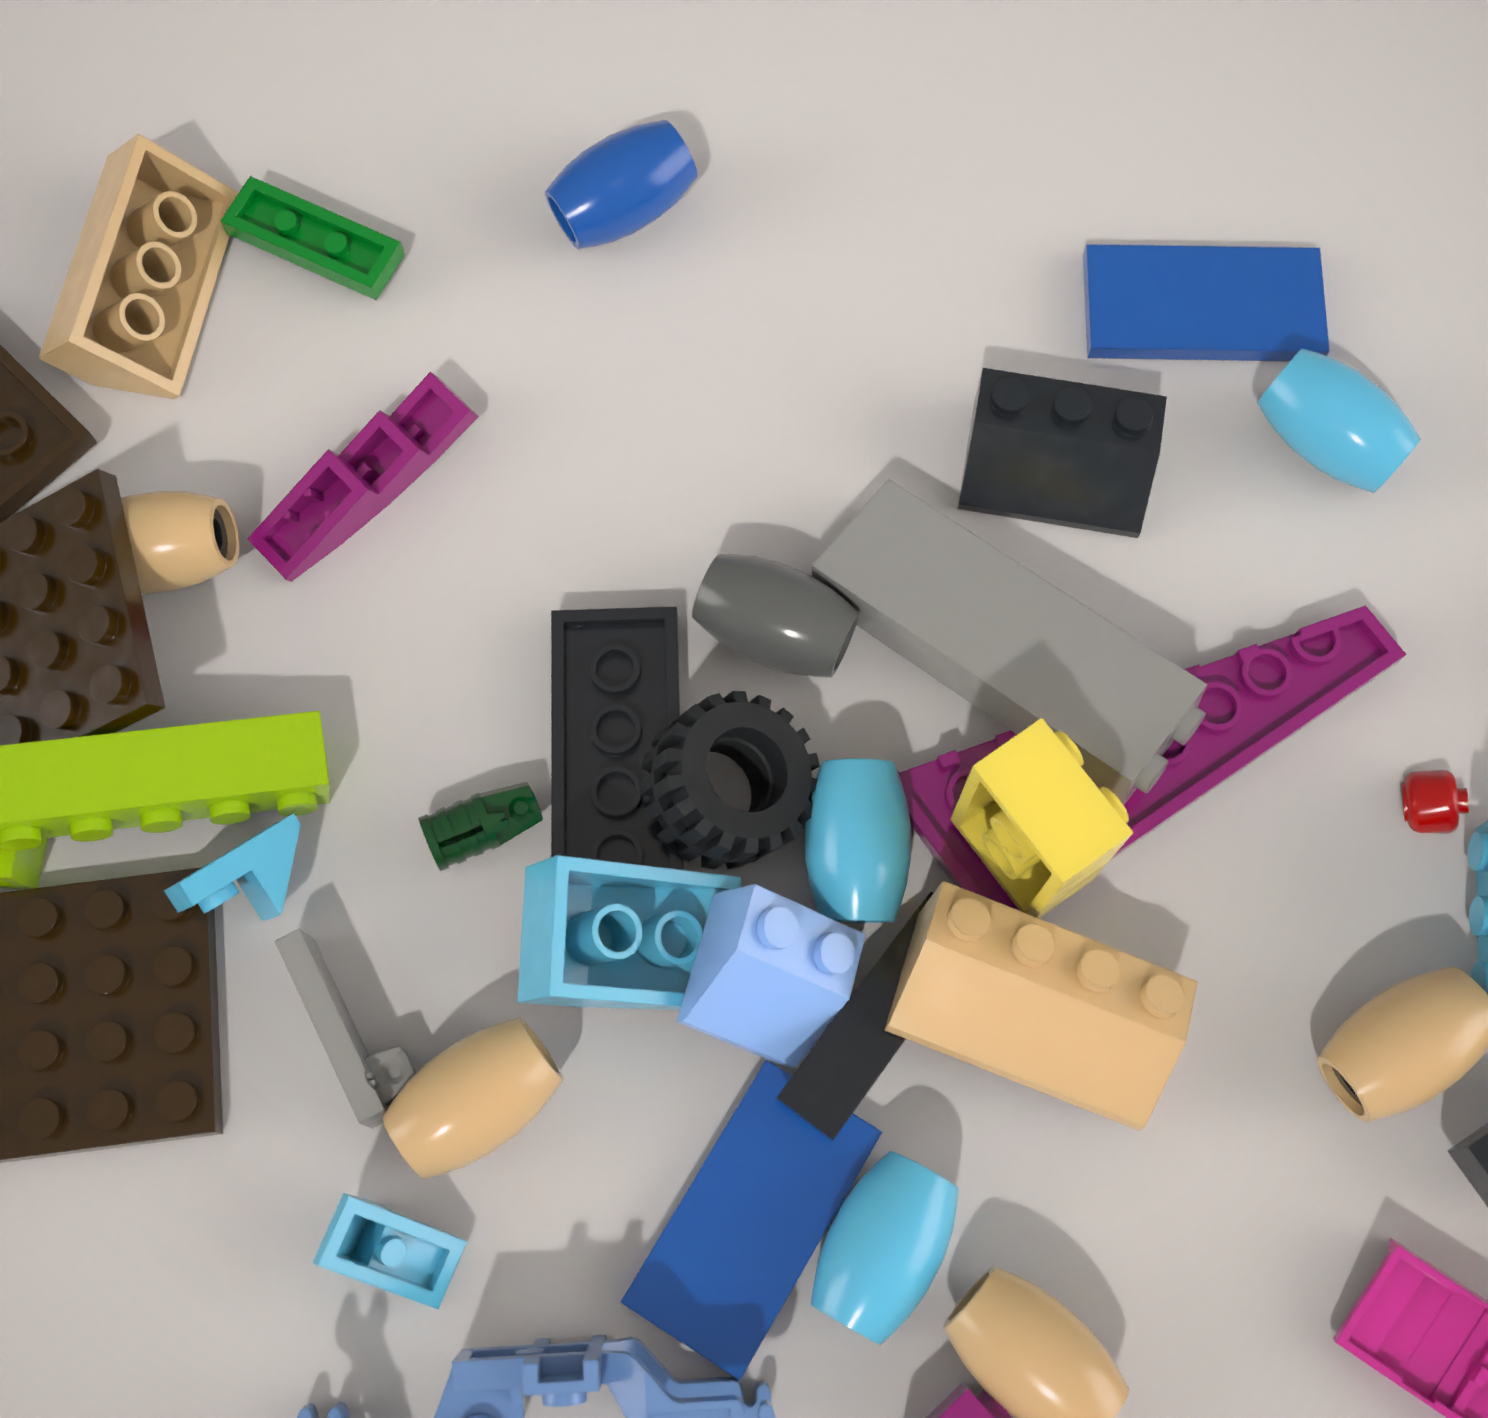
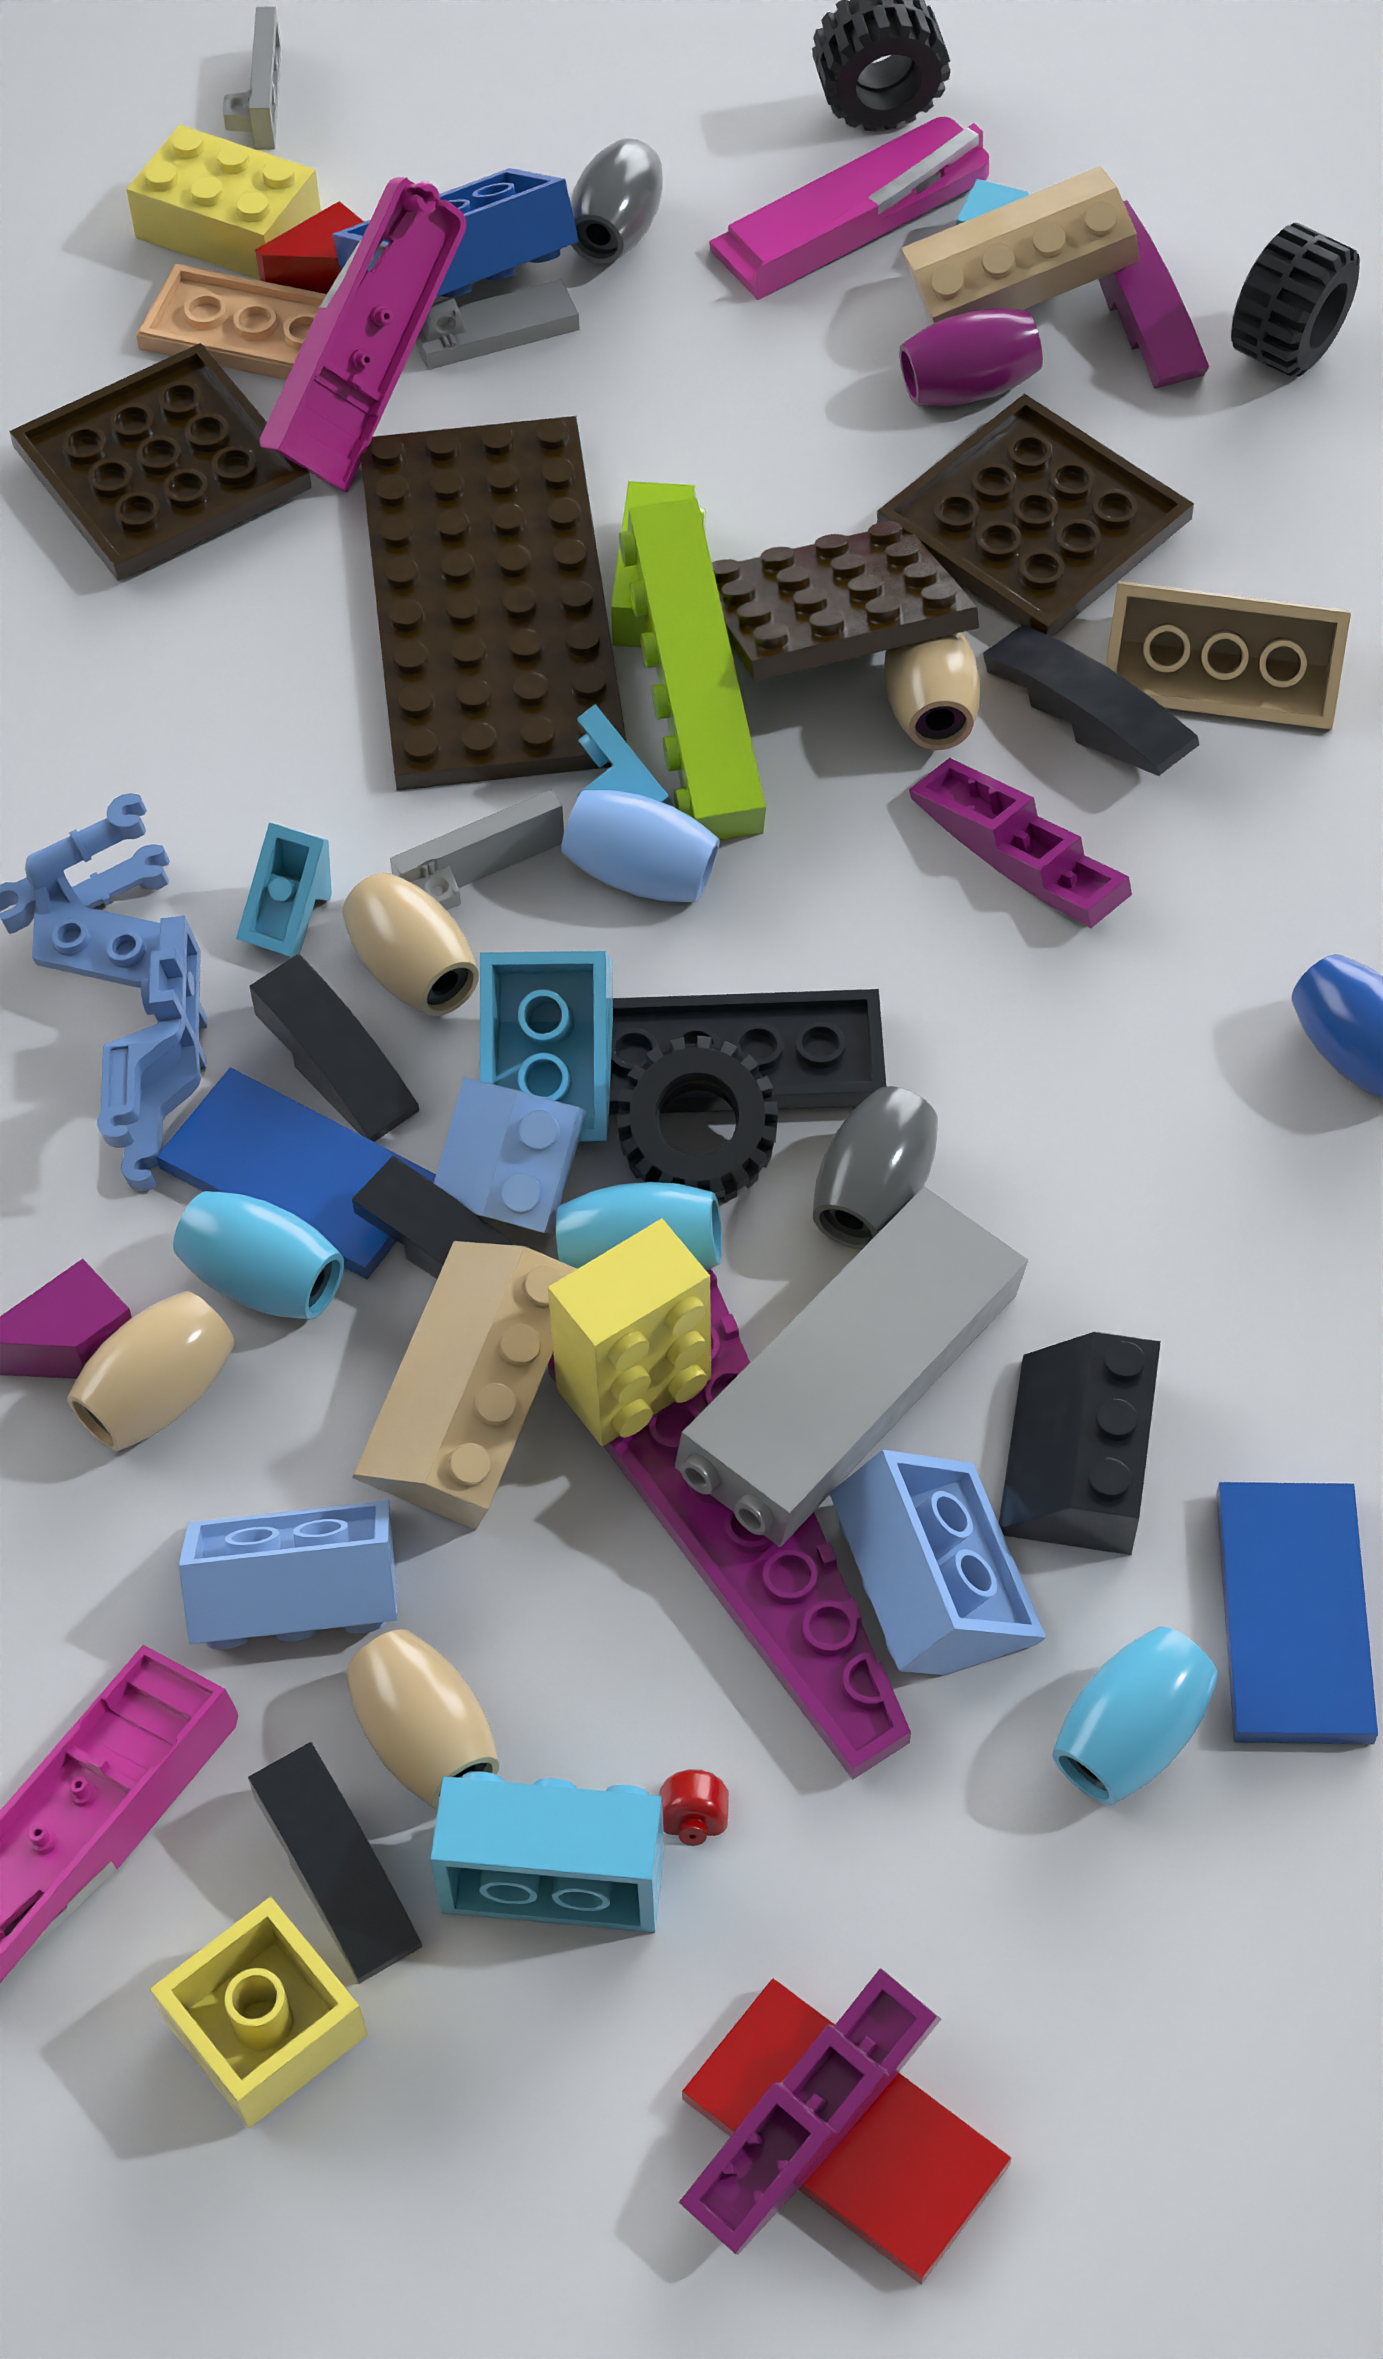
camera: 90 degrees right, 15 degrees down
green plate [220,176,405,300] -> none
dark green hinge [418,782,543,872] -> none
none -> light blue slope [179,1500,398,1649]
none -> black slope [249,953,419,1142]
none -> light blue piece [561,790,720,902]
none -> light blue slope [829,1450,1046,1675]
none -> black slope [983,624,1199,776]

